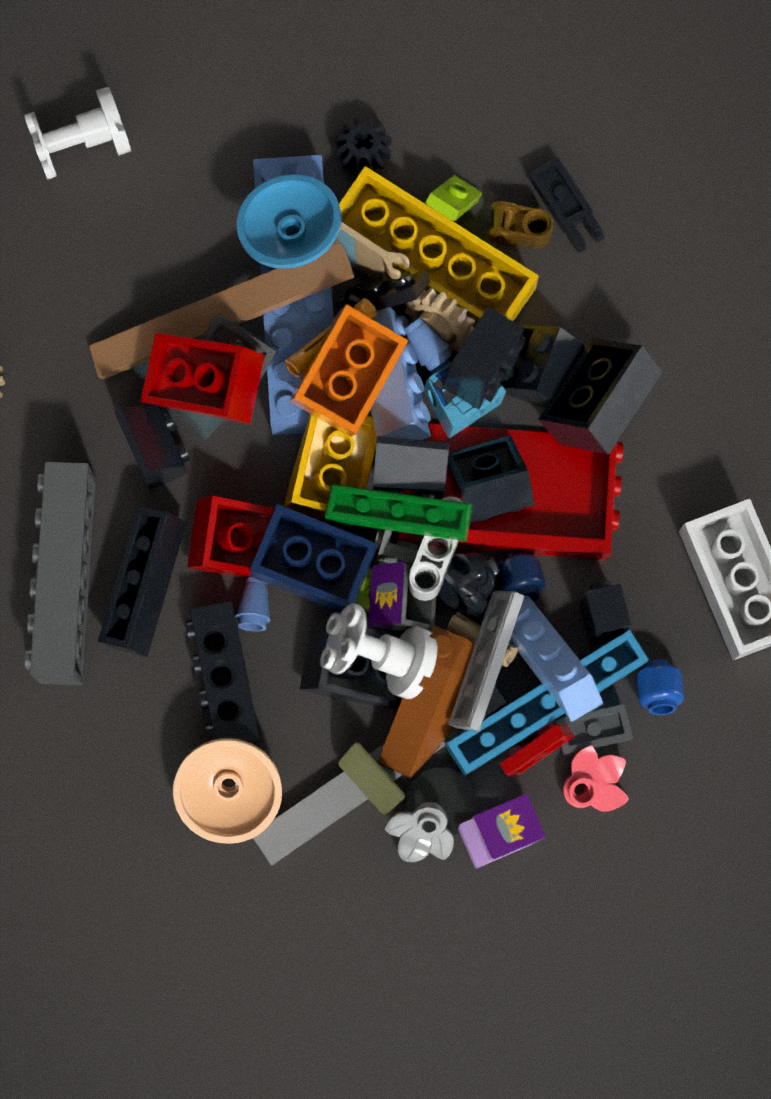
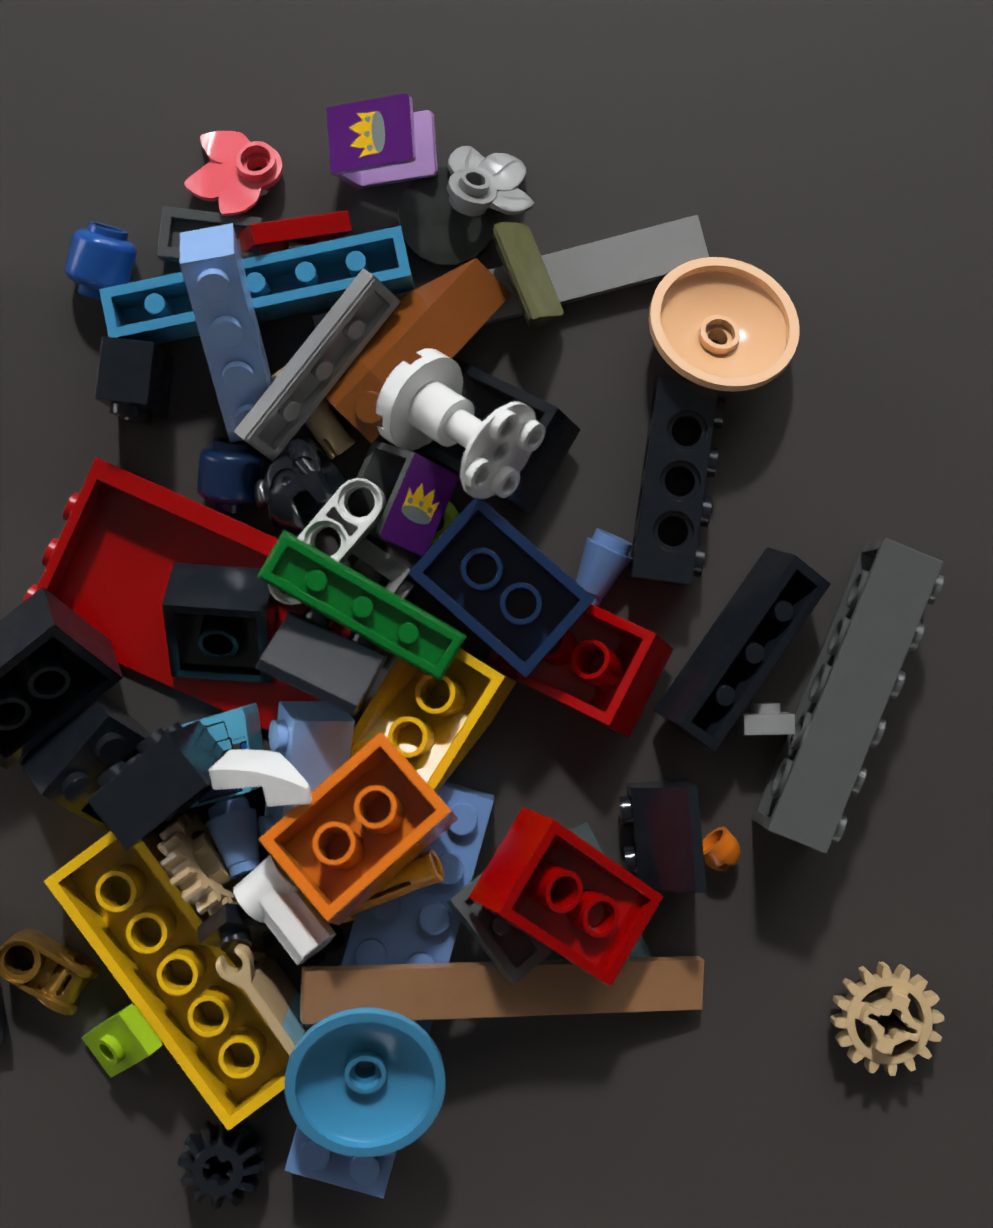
camera: 165 degrees left, 10 degrees up
none -> white slope [208,749,313,807]
none -> white piece [233,855,336,965]
none -> orange hinge [702,826,741,871]
none -> light grey plate [737,703,795,735]

